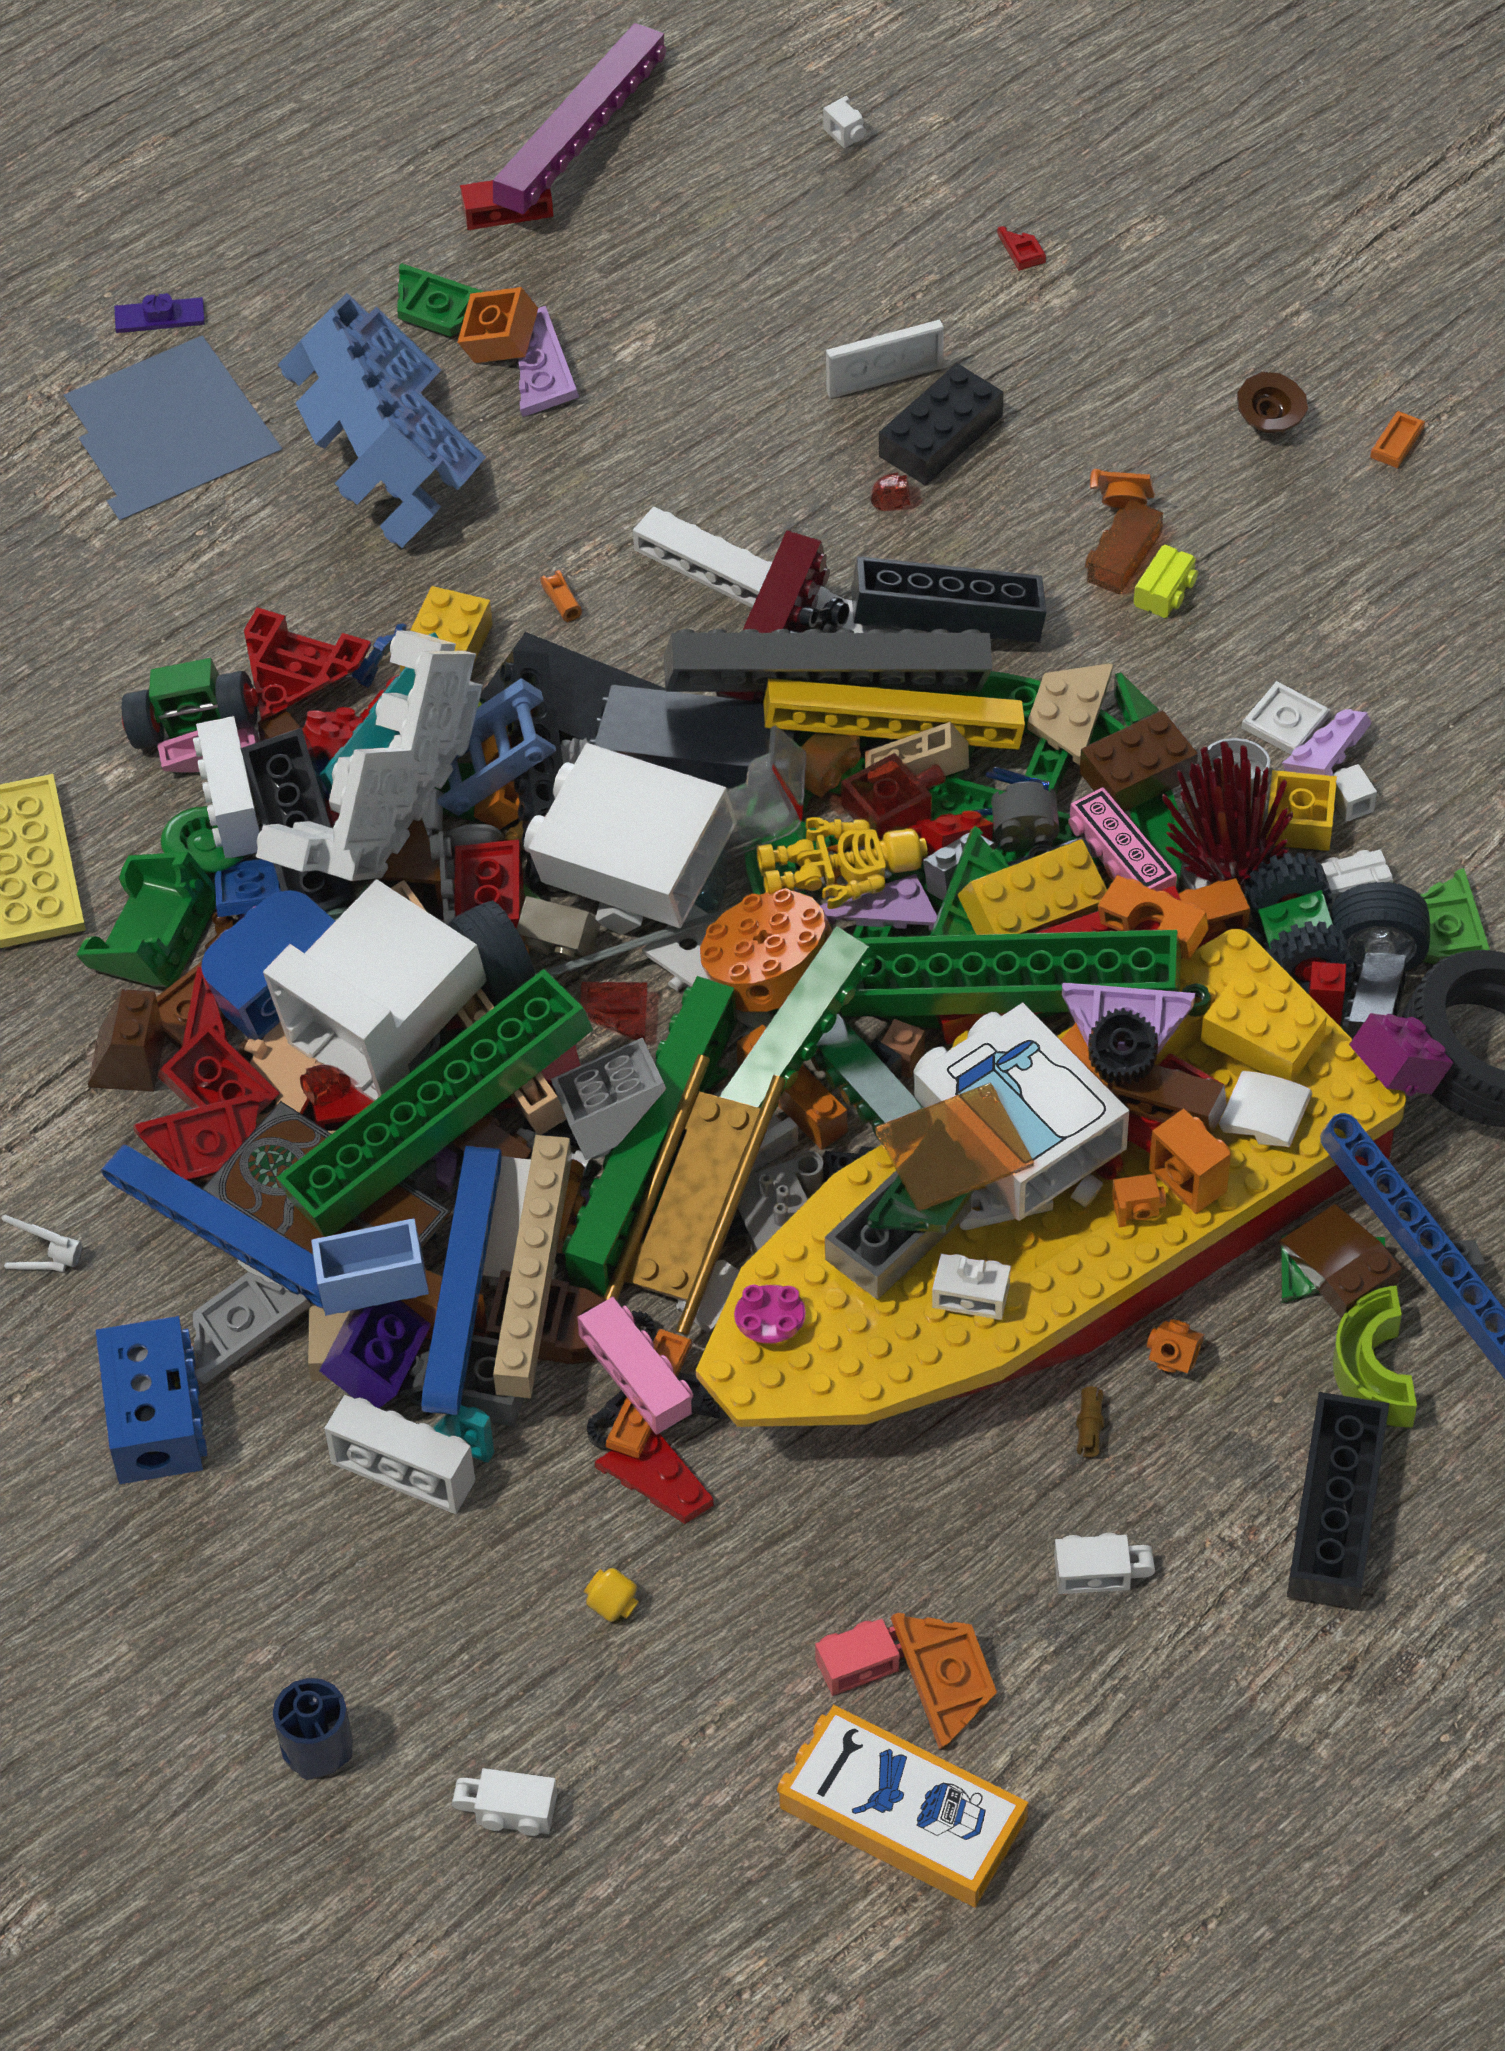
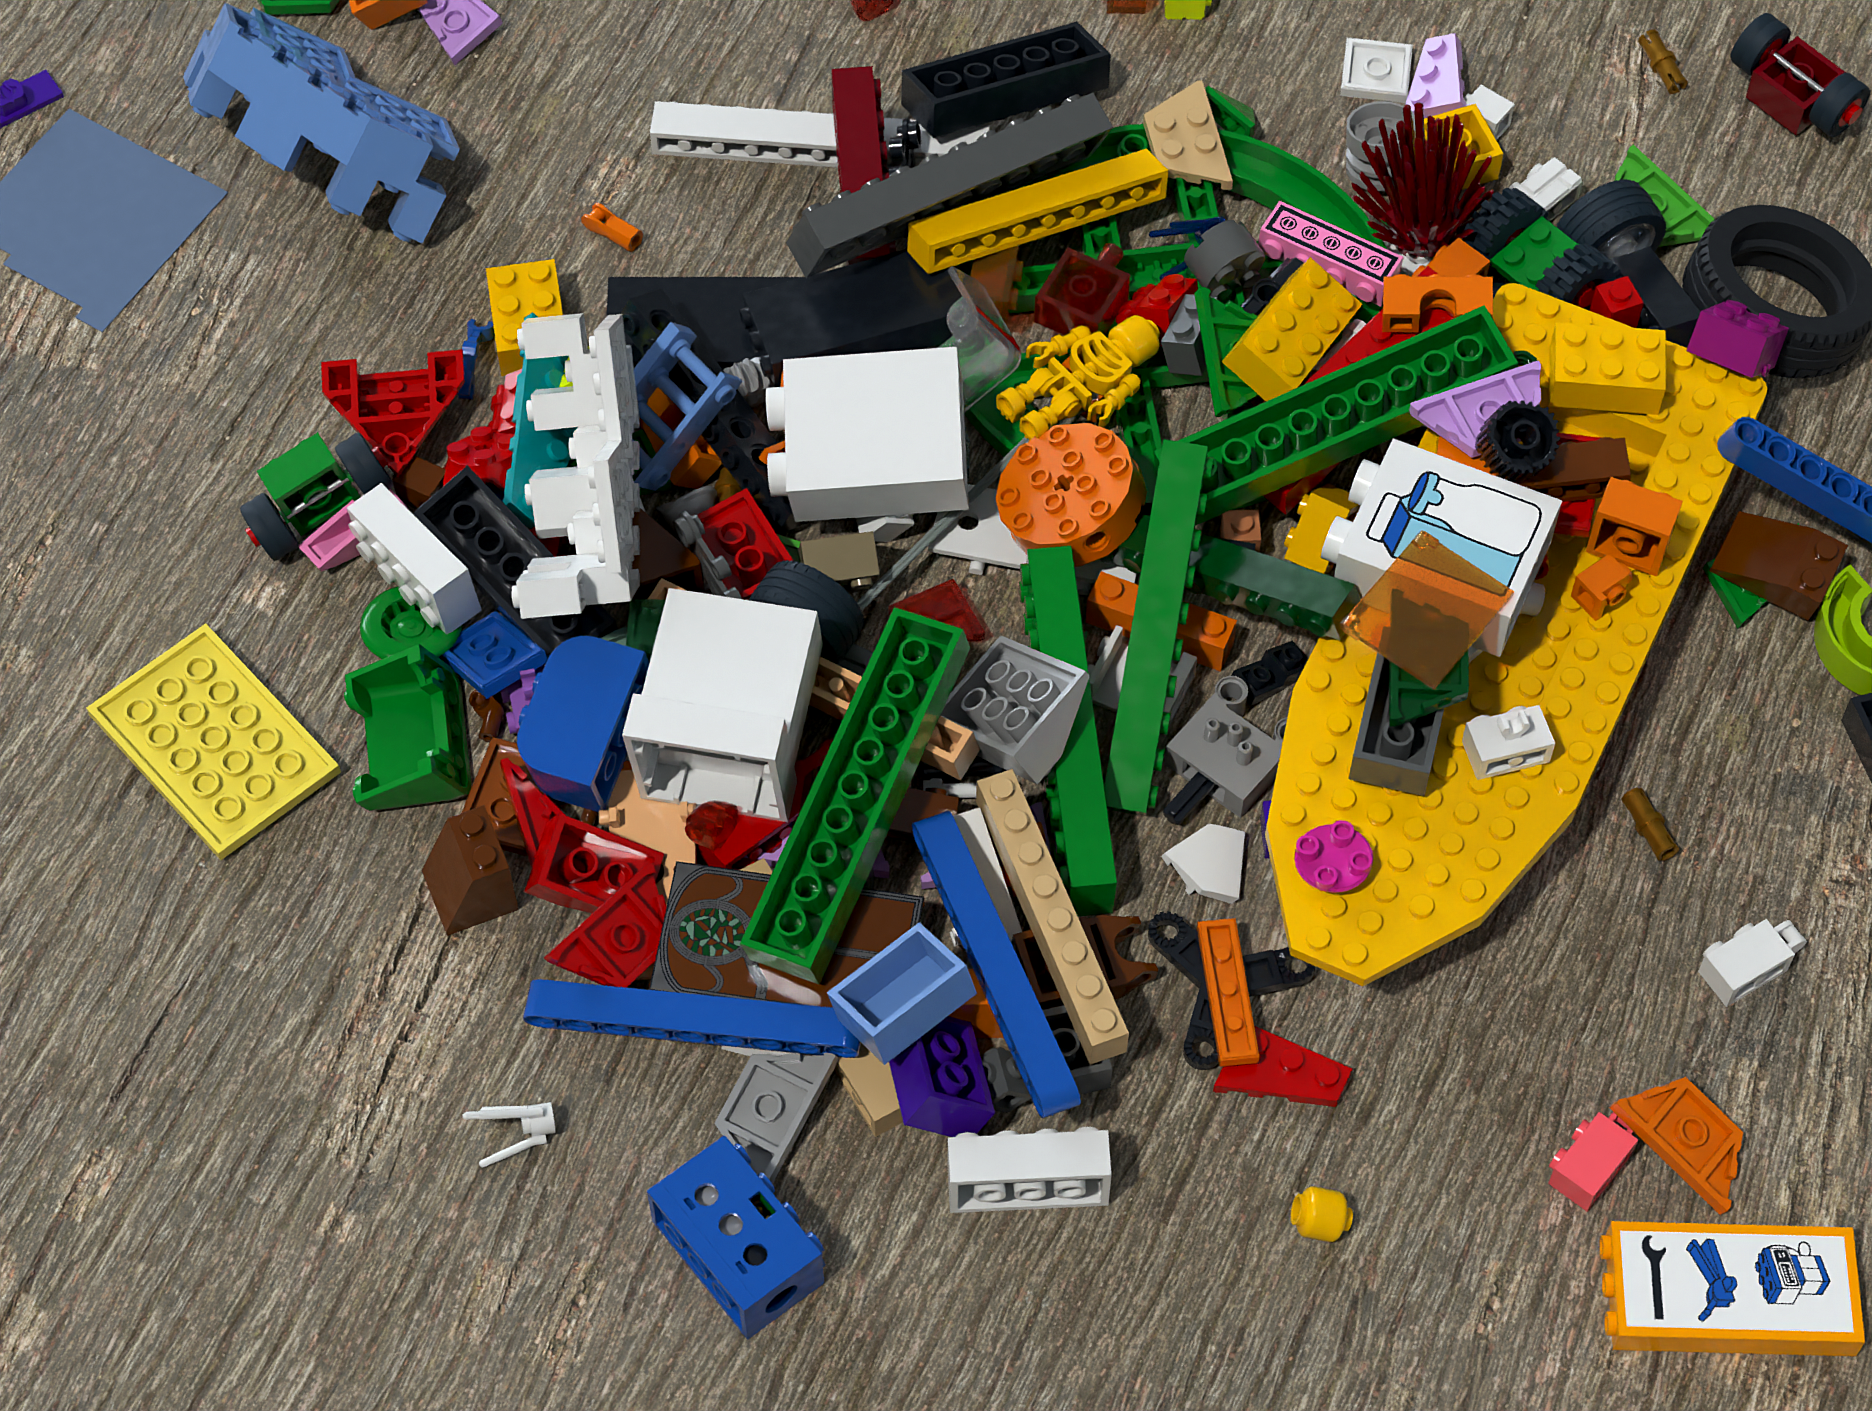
camera: 30 degrees left, 5 degrees up
teal wing [433,1405,494,1463] -> none
bright pink brick [578,1297,693,1435] -> none
pearl gold piece [604,1054,786,1336] -> none
lavender wing [819,874,937,930] -> none
tan slope [865,722,969,781] -> none
reddish brown brick [1080,710,1198,812] -> none
orange brick [1147,1319,1205,1374] -> none
white slope [1219,1071,1312,1147] -> none

